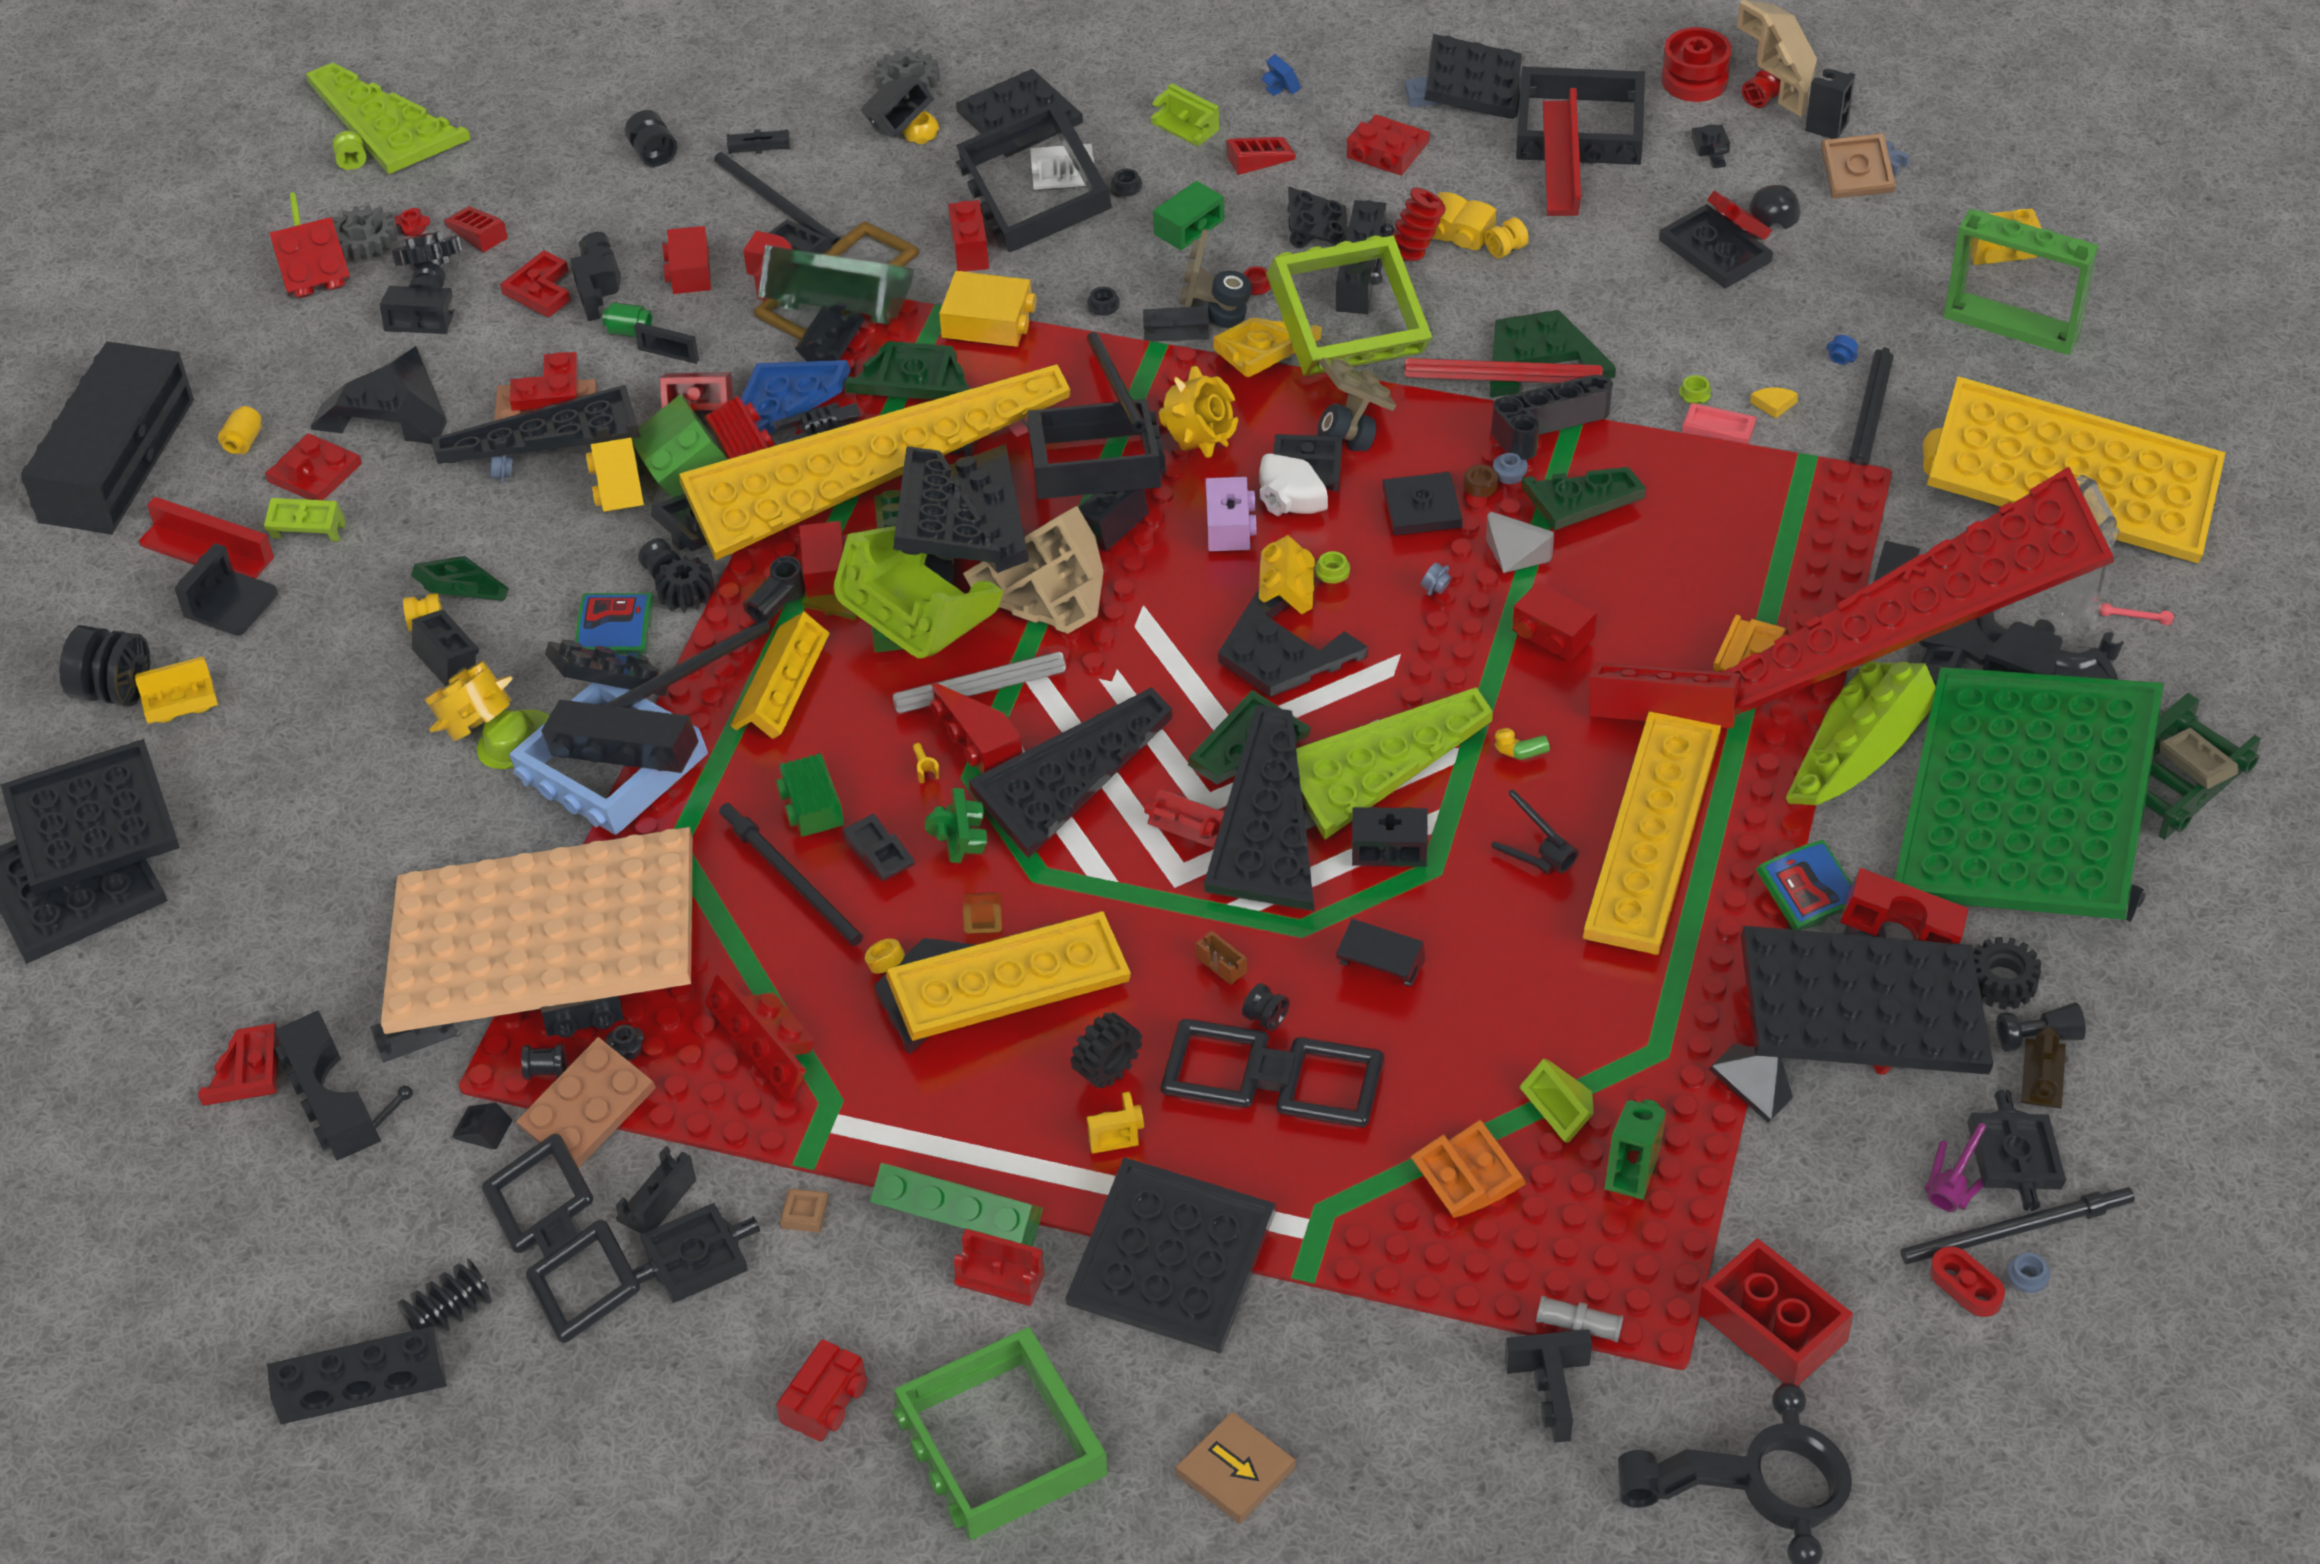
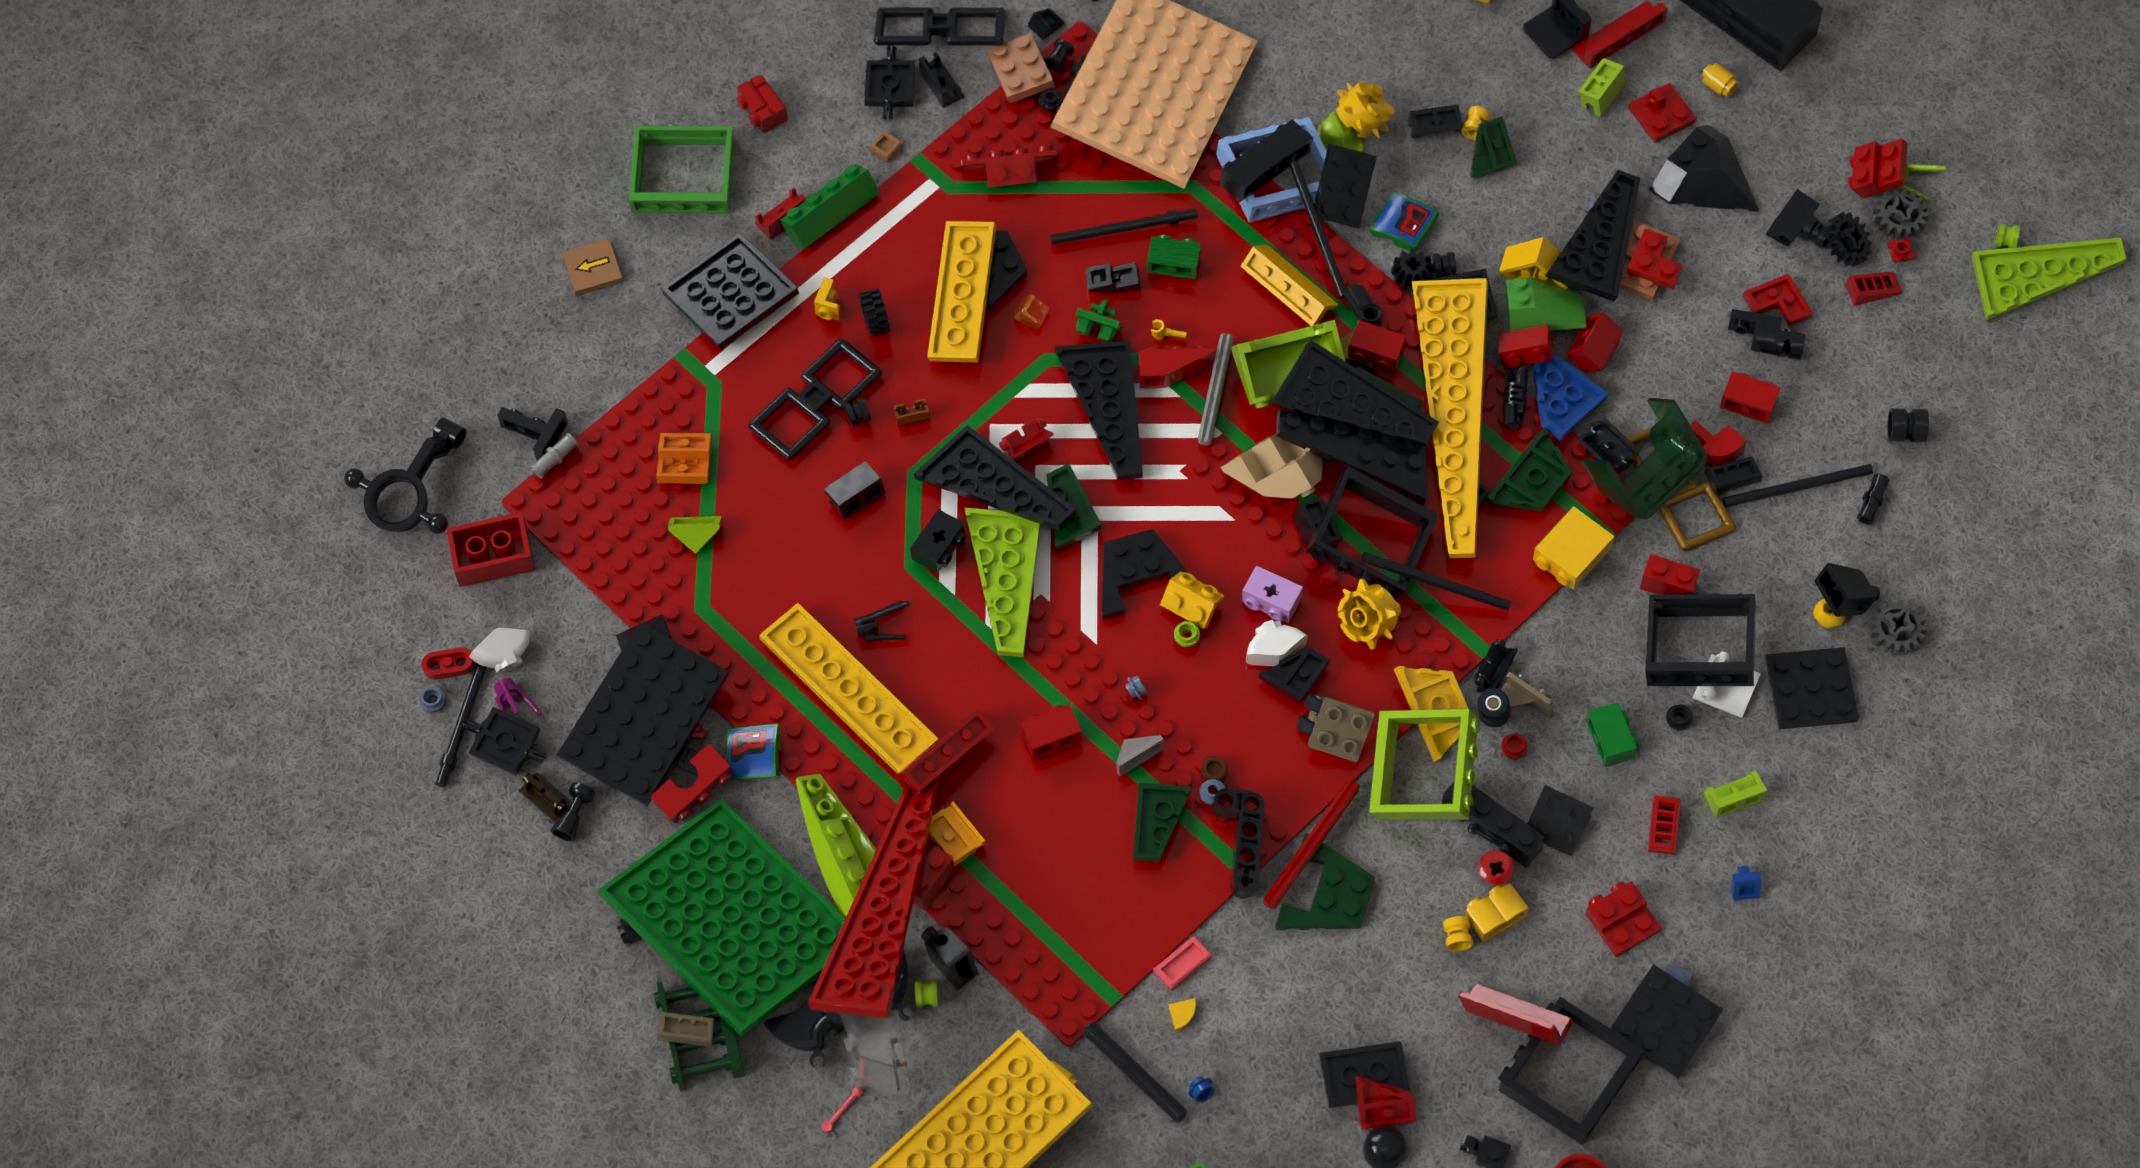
camera: 120 degrees right, 15 degrees up
green brick [602,302,653,338] -> none
black slope [634,322,699,364] -> none
yellow tile [865,939,905,974] -> none
black plate [1087,286,1120,315] -> none
black plate [1382,472,1462,535] -> none
arm [1494,728,1550,760] -> none
green torso [1604,1100,1666,1200] -> none
lime plate [1679,375,1712,404] -> none
black tyre [1973,937,2041,1010] -> none
none -> white piece [469,628,530,673]

